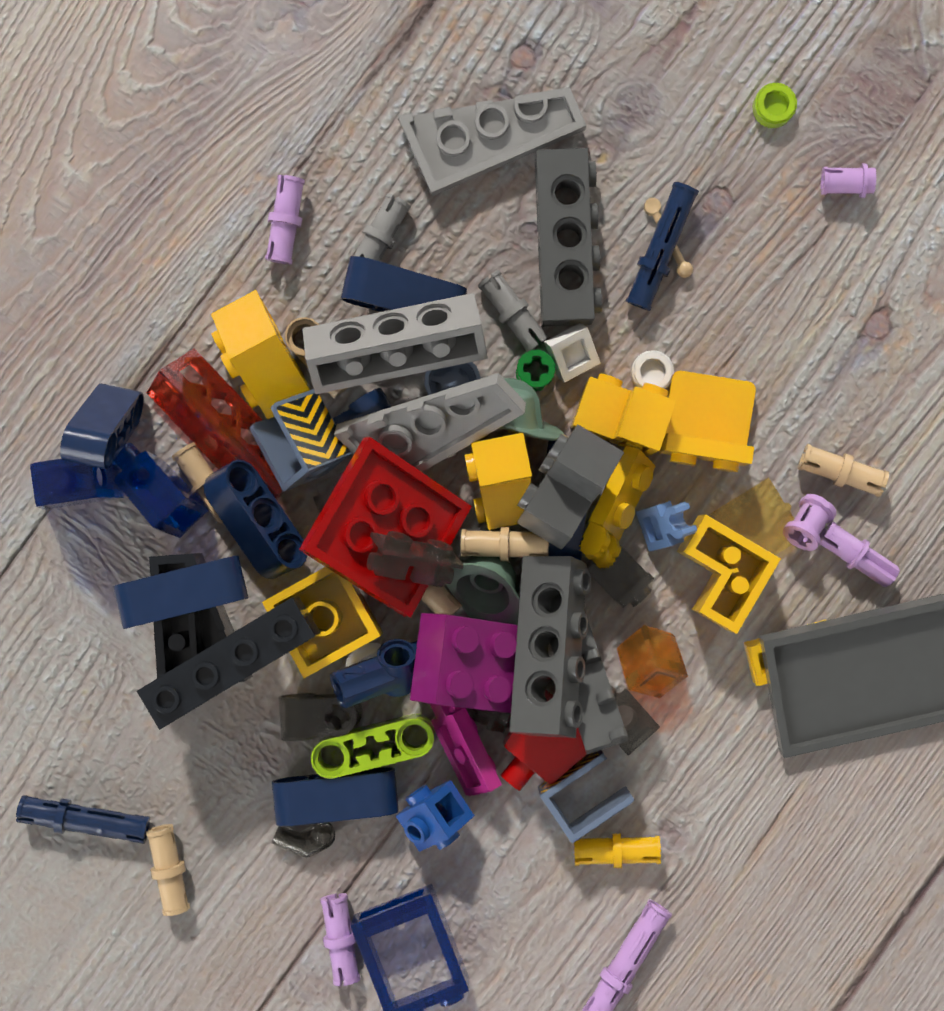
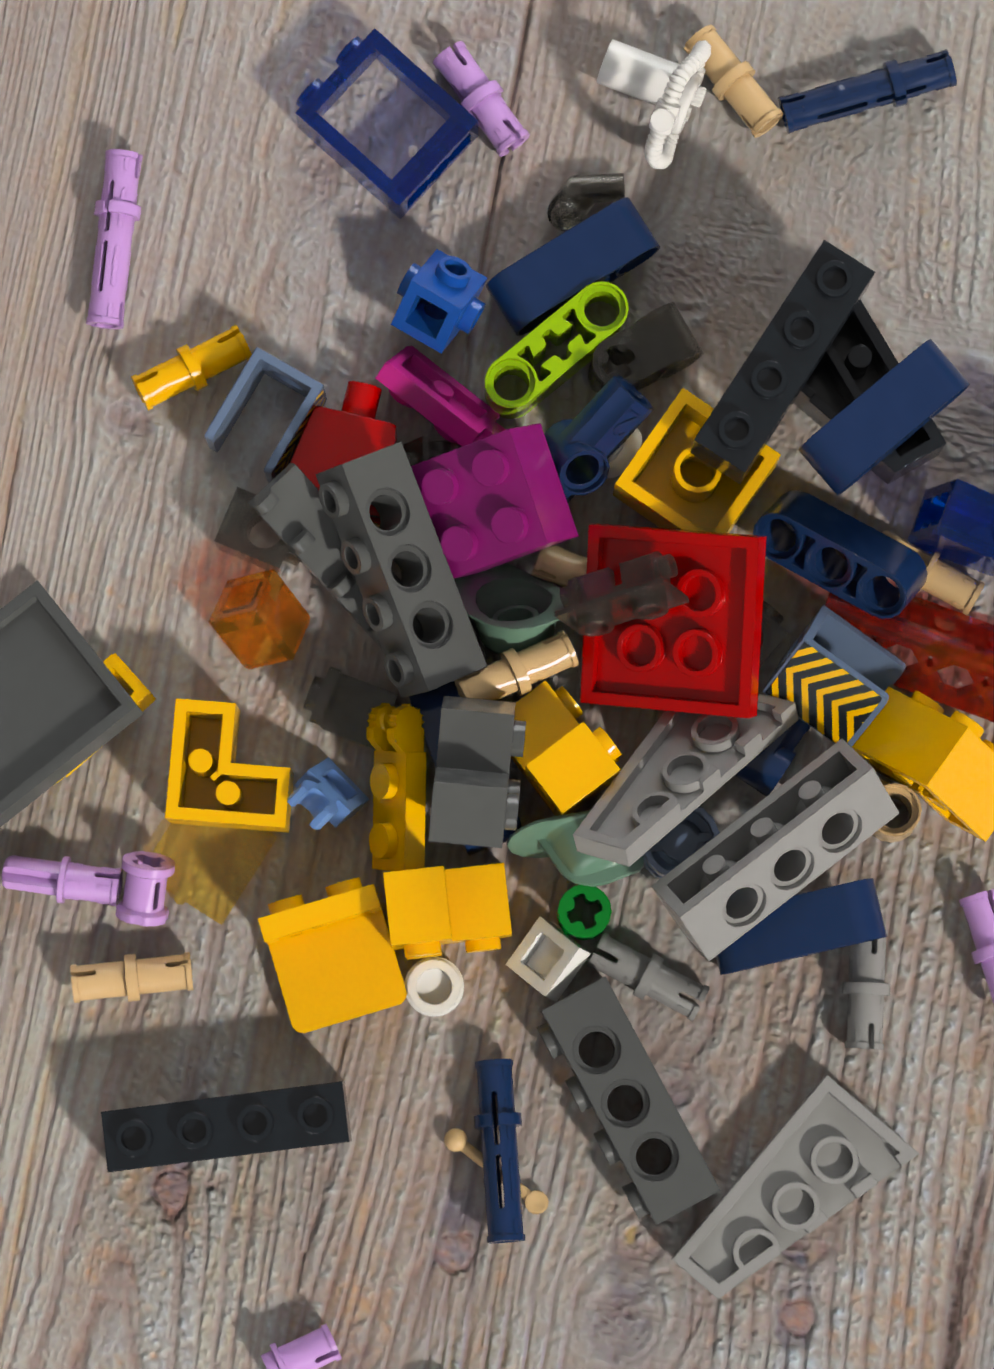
camera: 150 degrees right, 5 degrees down
none -> black brick [101,1081,352,1172]
none -> white piece [596,39,711,169]

